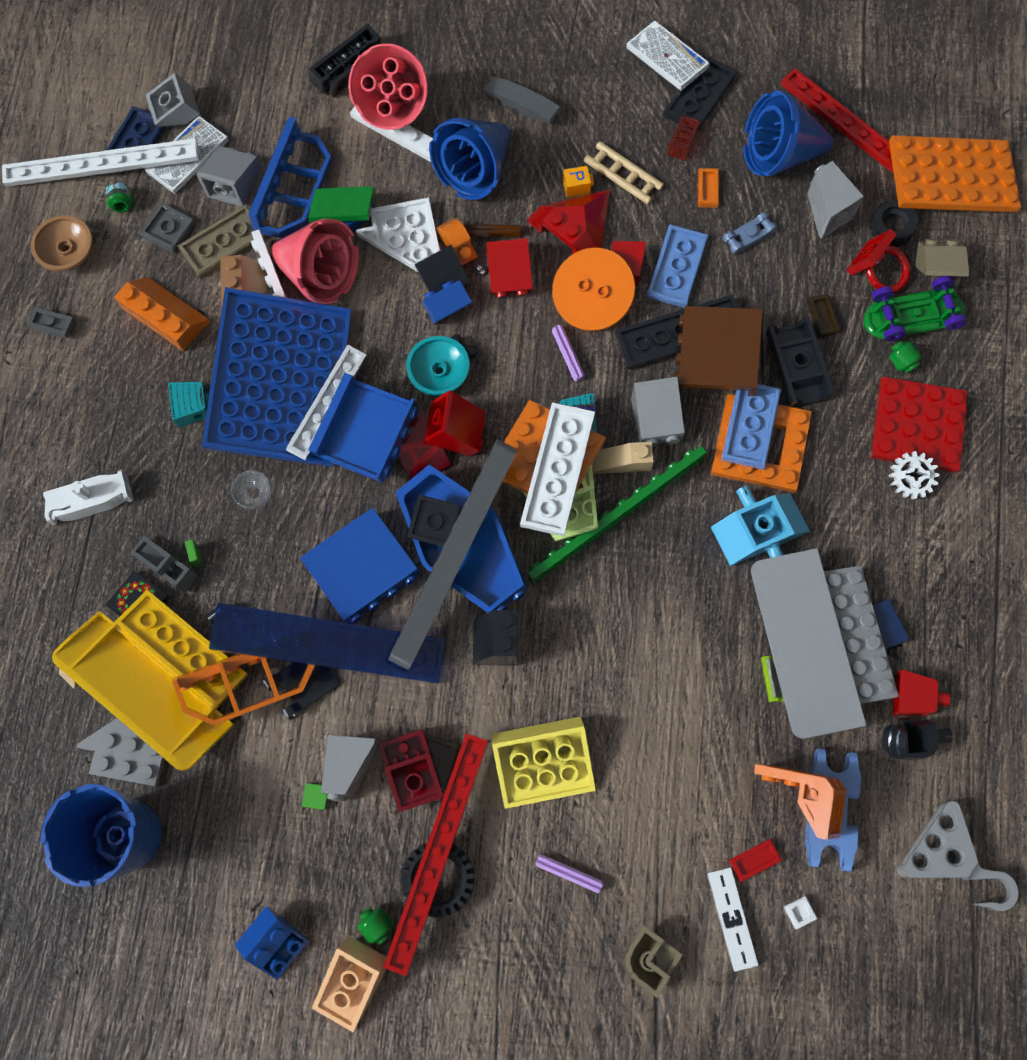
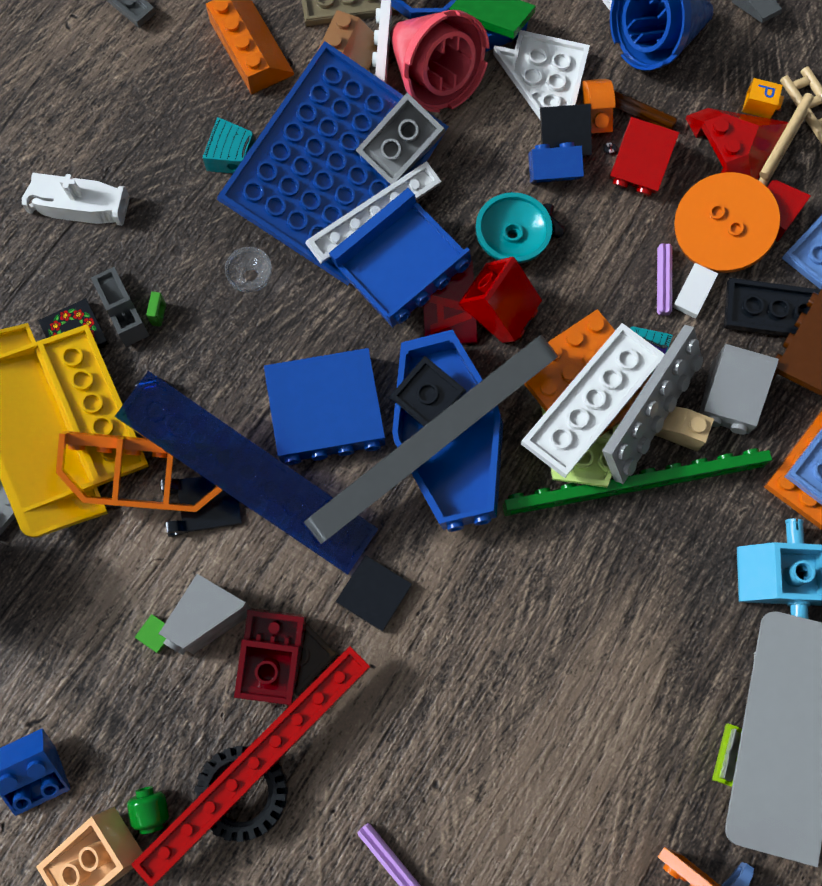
camera: 20 degrees right, 0 degrees up
black slope [472,610,519,666] -> none
light yellow slope [491,716,596,809] -> none
none -> black tile [335,555,412,632]
none -> light grey slope [356,93,446,184]
none -> light grey plate [602,325,703,484]
none -> white tile [672,263,718,319]
none -> tan bar [759,93,814,186]

